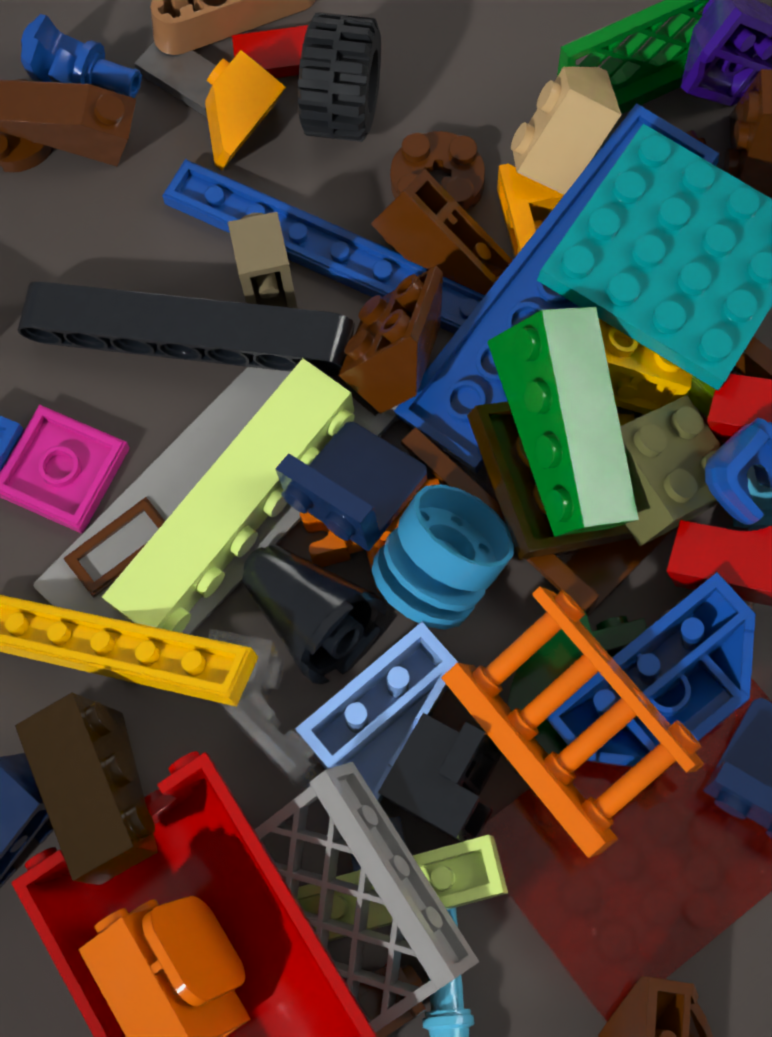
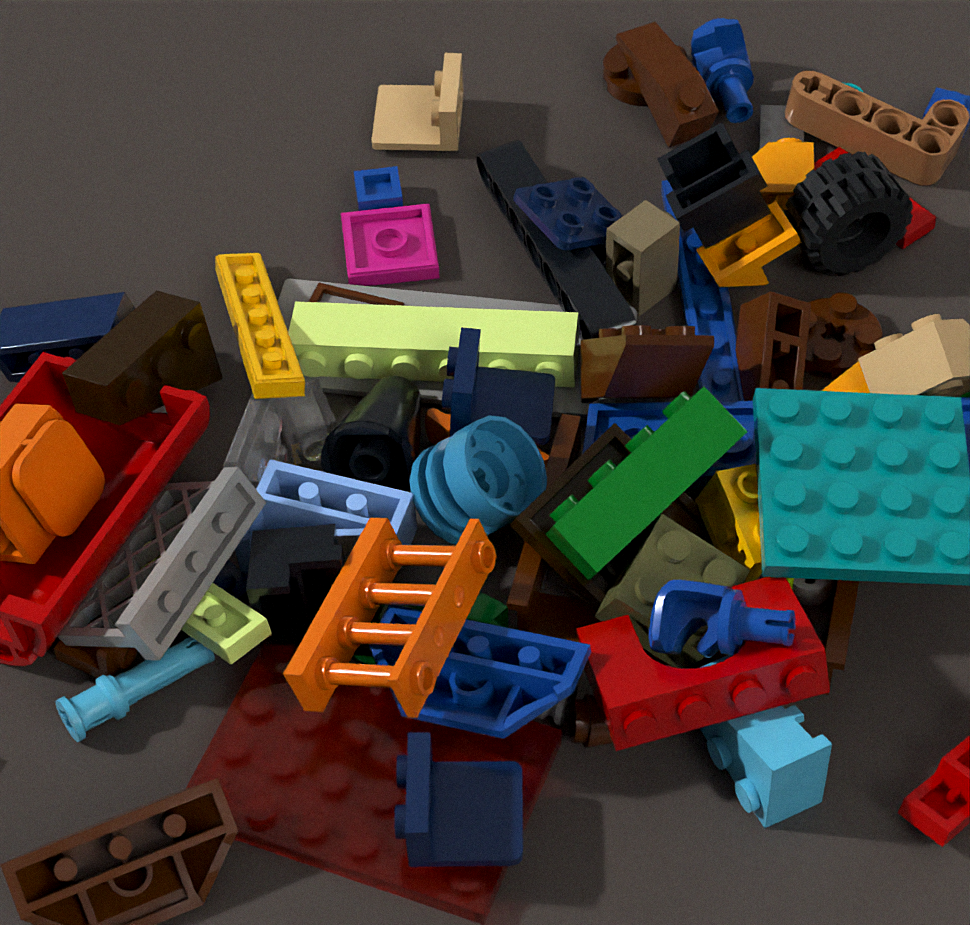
camera: 55 degrees right, 20 degrees down
none -> dark blue bracket [513,177,623,270]
none -> black plate [657,123,771,249]
none -> light orange slope [696,201,802,287]

